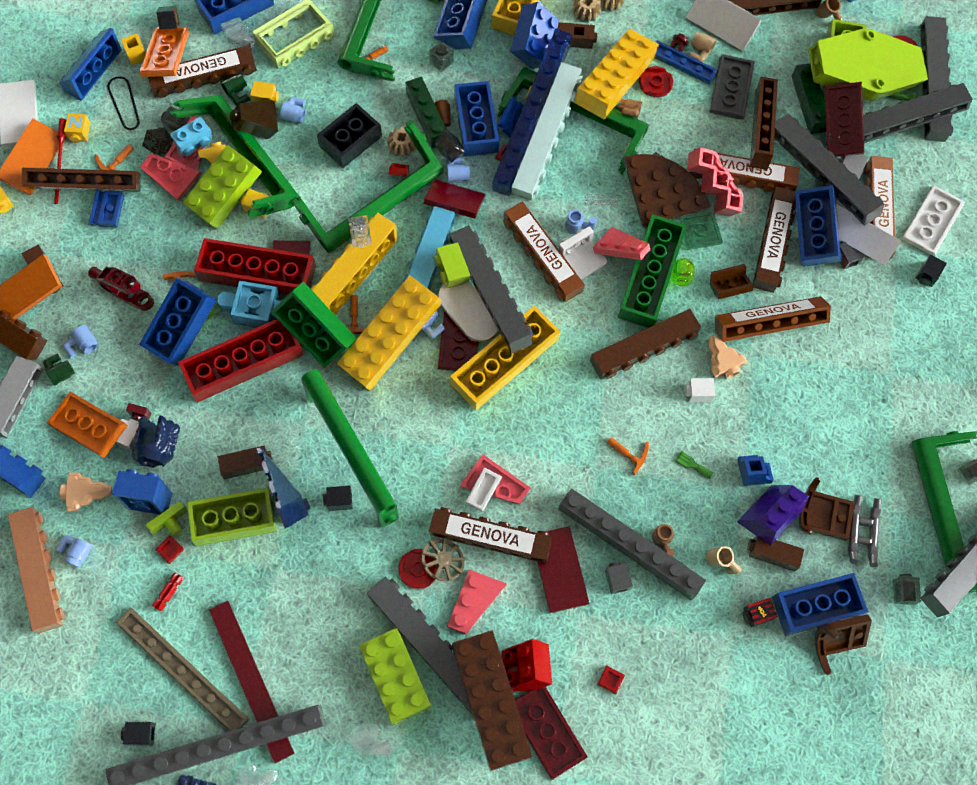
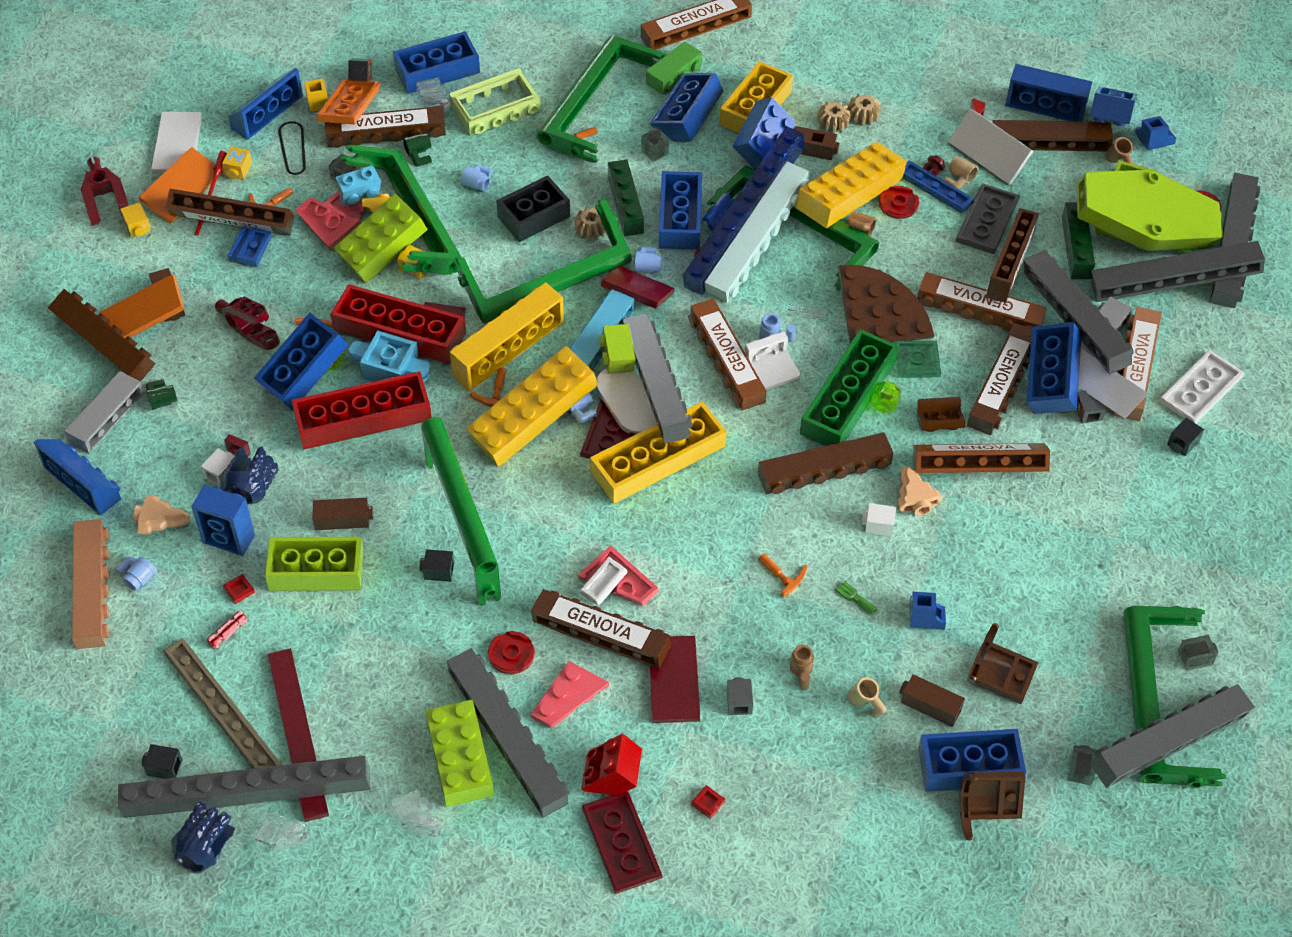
camera: 15 degrees right, 15 degrees down
orange tile [47,391,128,458] -> none
light blue piece [63,325,98,359] -> none
clear smoke brick [142,127,173,155] -> none
lime tile [146,501,188,537] -> none
dark brown slope [230,100,278,139] -> none
yellow brick [250,81,279,102] -> none
dark blue slope [256,447,311,528] -> none
green brick [271,281,357,368] -> none
clear slope [348,215,371,247] -> none
red tile [389,163,409,177] -> none
dark tan wheel [421,538,465,582] -> none
dark orange cone [434,100,451,127] -> none
clear smoke brick [434,129,465,162] -> none
reddish brown brick [452,630,532,772] -> none
dark grey brick [558,488,706,601] -> none
coral wing [593,227,650,260] -> none
coral brick [687,147,744,216] -> none
dark purple slope [737,485,809,546] -> none
brick [743,598,778,627] -> none
dark red tile [825,82,865,157] -> none
flat silver piece [848,494,882,567] -> none

